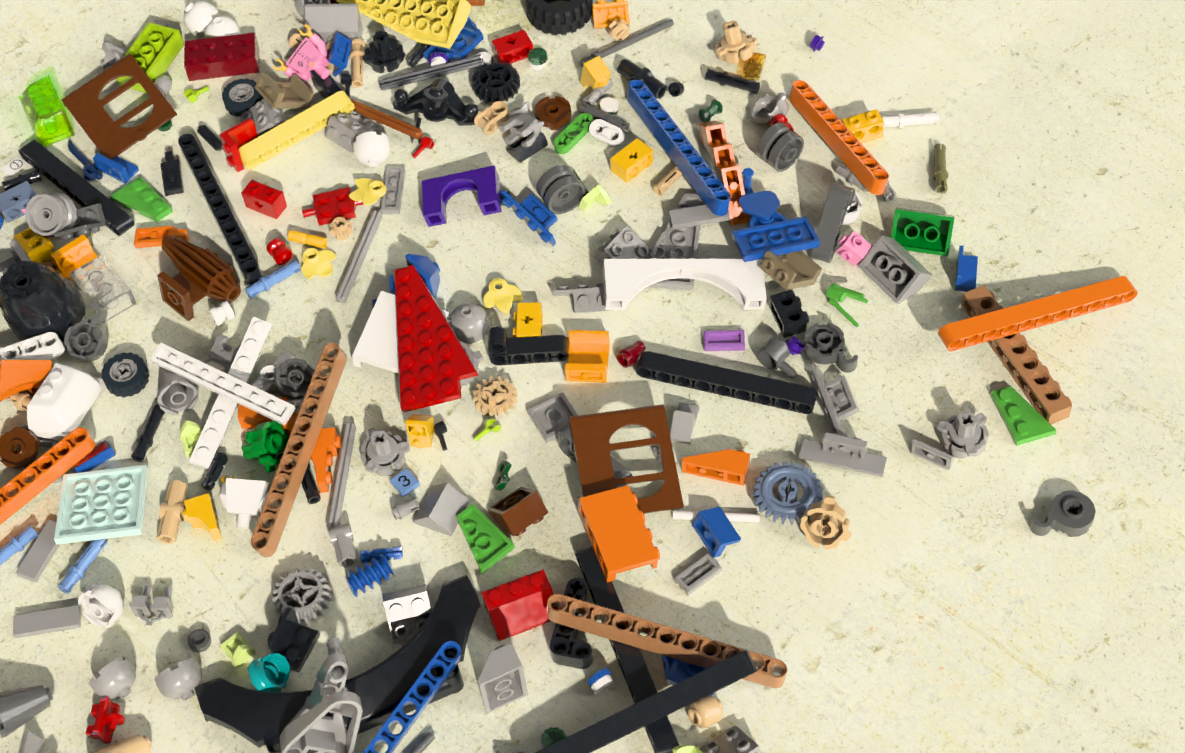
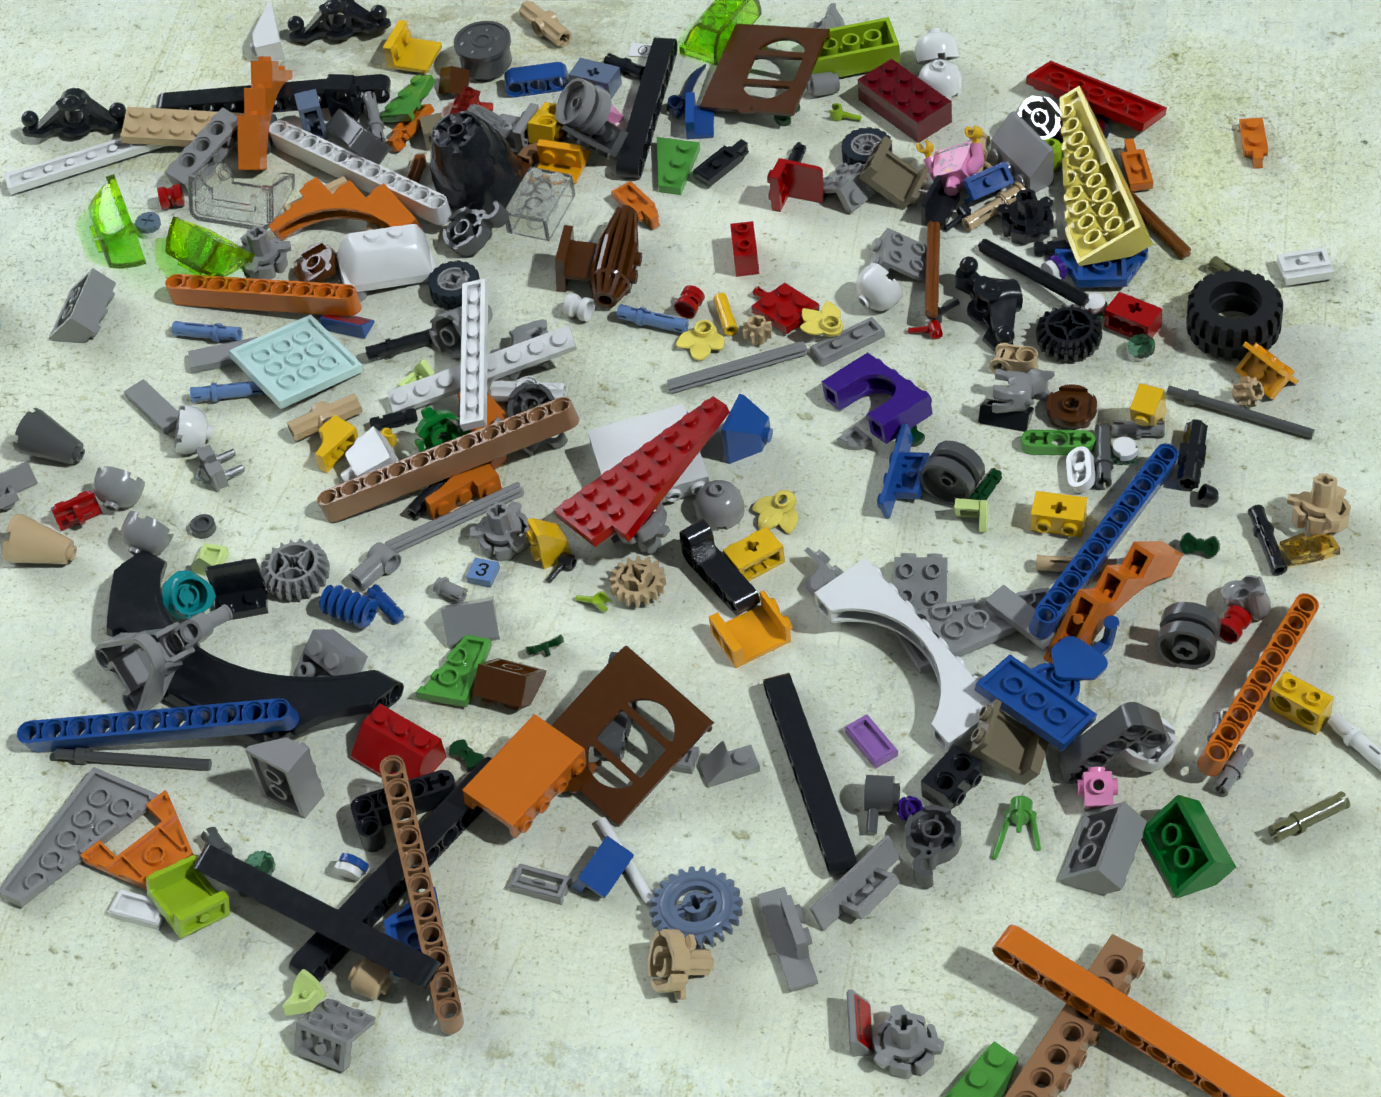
camera: 60 degrees right, 5 degrees down
black beam [178,134,262,285] -> none
light yellow beam [239,91,355,169] -> none
light grey tile [527,392,578,443] -> none
dark red cone [617,341,646,368] -> none
orange slope [682,449,750,486] -> none
blue panel [955,245,978,292] -> none
none -> dark green piece [449,739,484,772]
none -> light grey tile [837,426,872,450]

